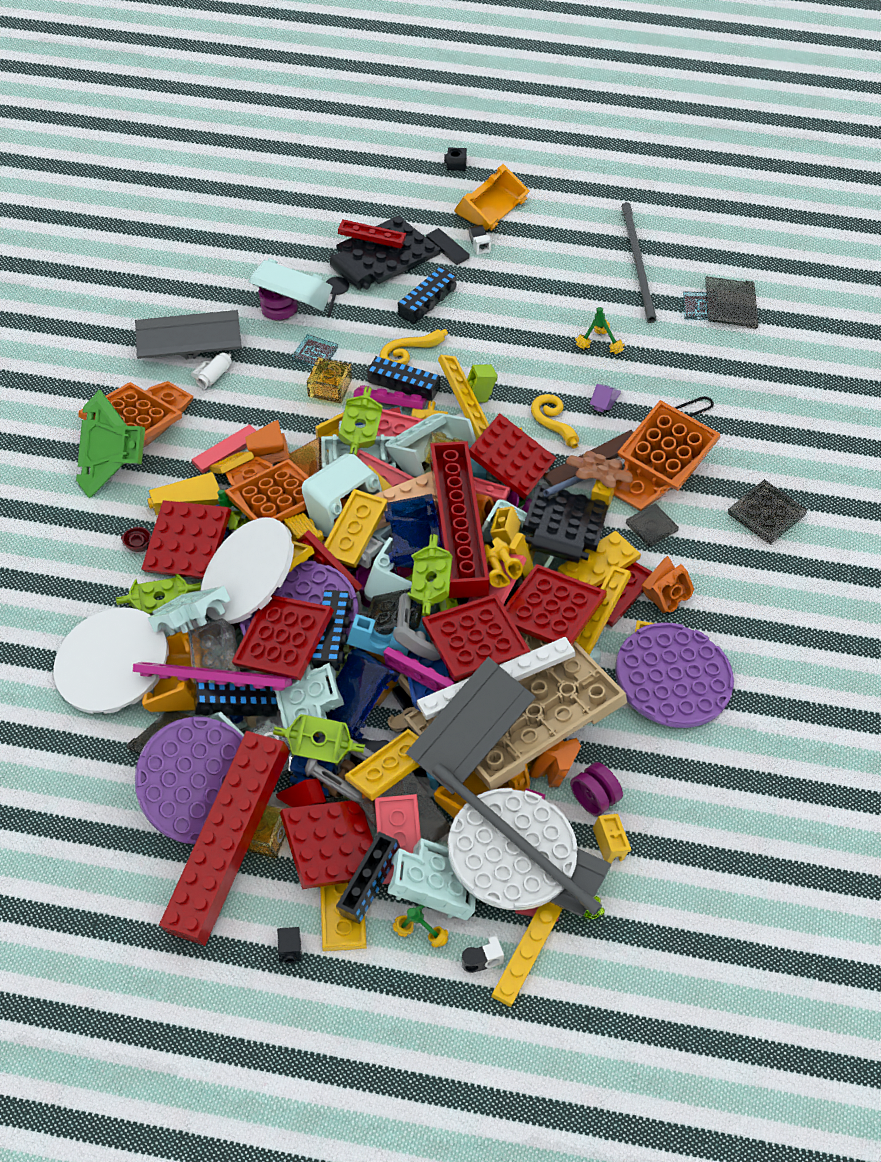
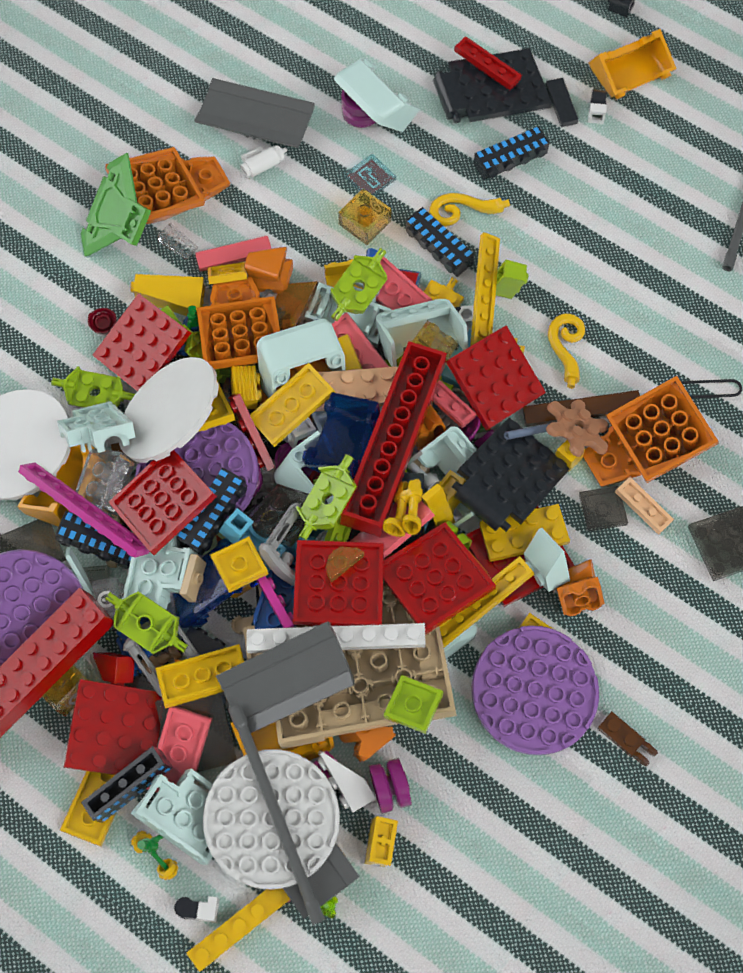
camera: 25 degrees right, 15 degrees up
black brick [277,927,302,964] -> none
black piece [326,277,349,316] -> none
dark pink plate [353,385,426,410] -> none
yellow brick [490,506,521,546] -> none
plant [575,307,625,354] -> none
medium lavender slope [590,384,621,412] -> none
none -> clear slope [157,222,198,260]
none -> tan plate [180,554,206,602]
none -> yellow plate [210,536,269,593]
none -> white slope [317,751,376,812]
none -> clear yellow plate [326,547,365,582]
none -> lime plate [384,675,443,734]
none -> light aqua slope [524,528,570,592]
none -> reddish brown hinge [597,711,658,767]
none -> light nougat plate [615,477,674,535]

